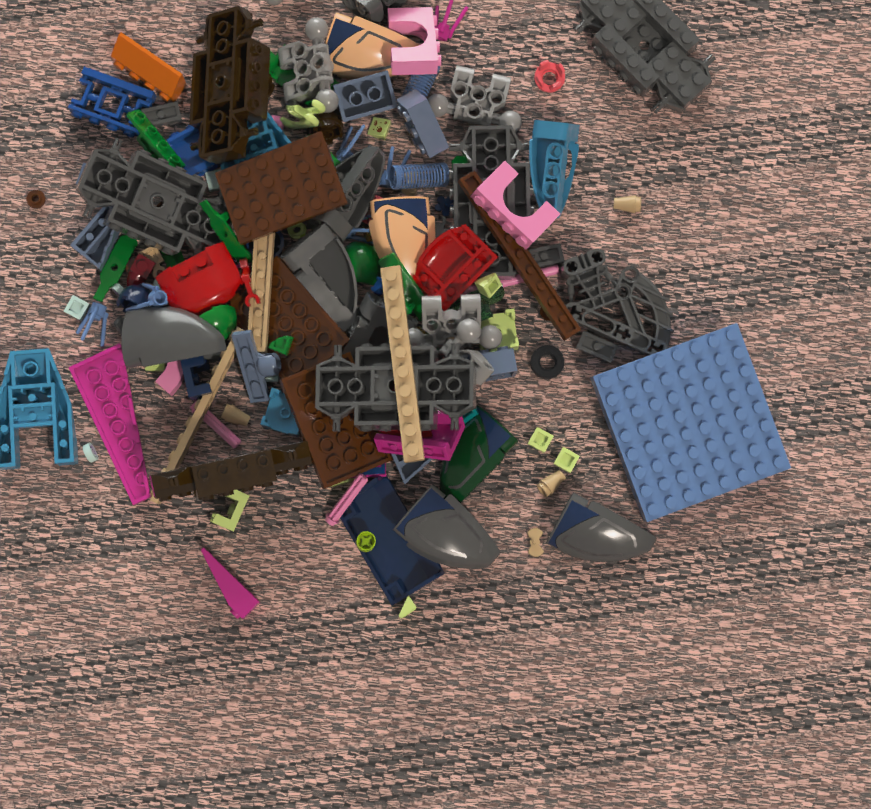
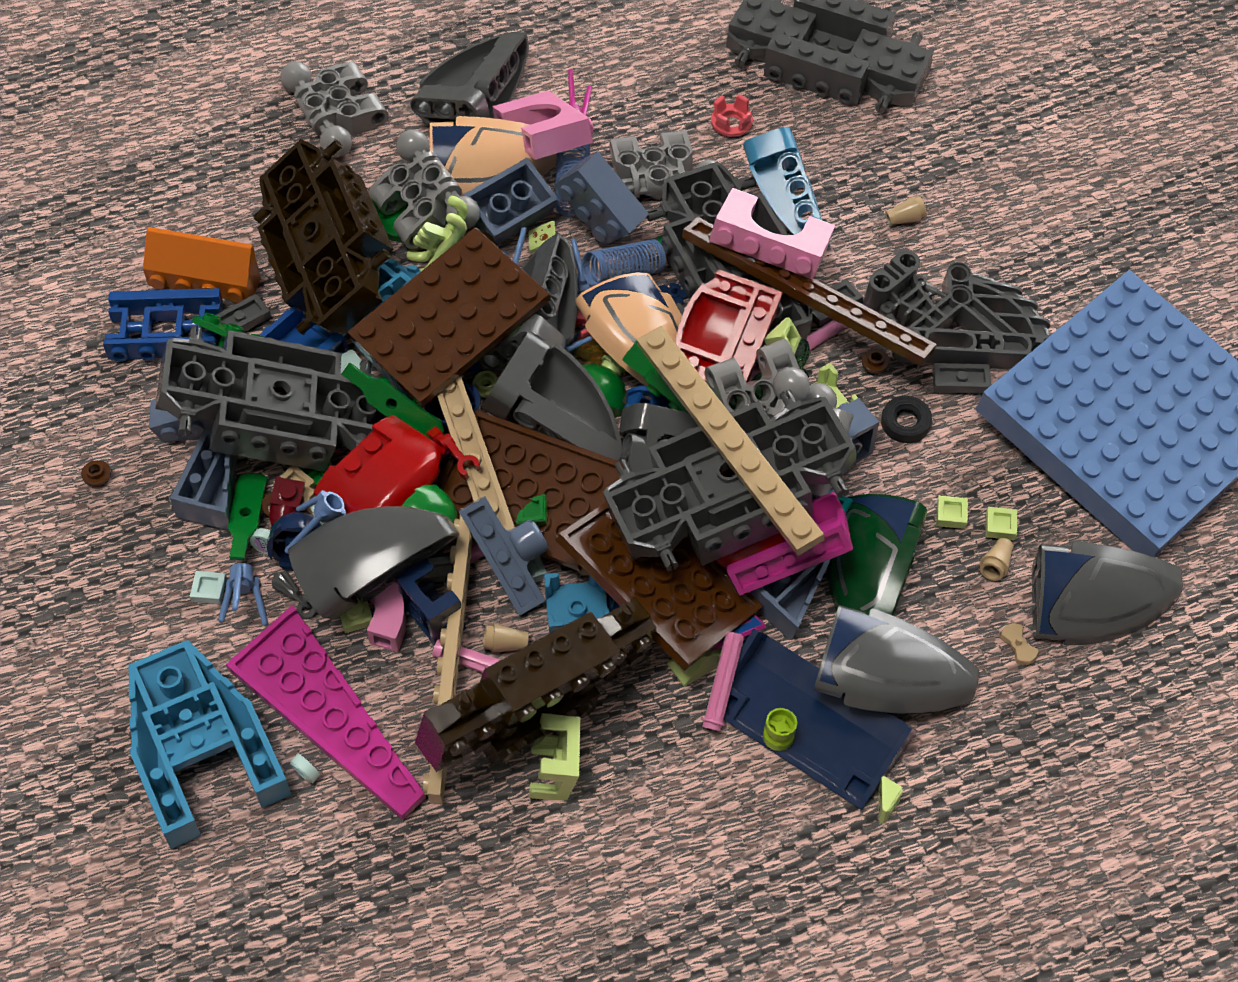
camera: 20 degrees left, 25 degrees down
dark pink slope [201,547,261,619] -> none

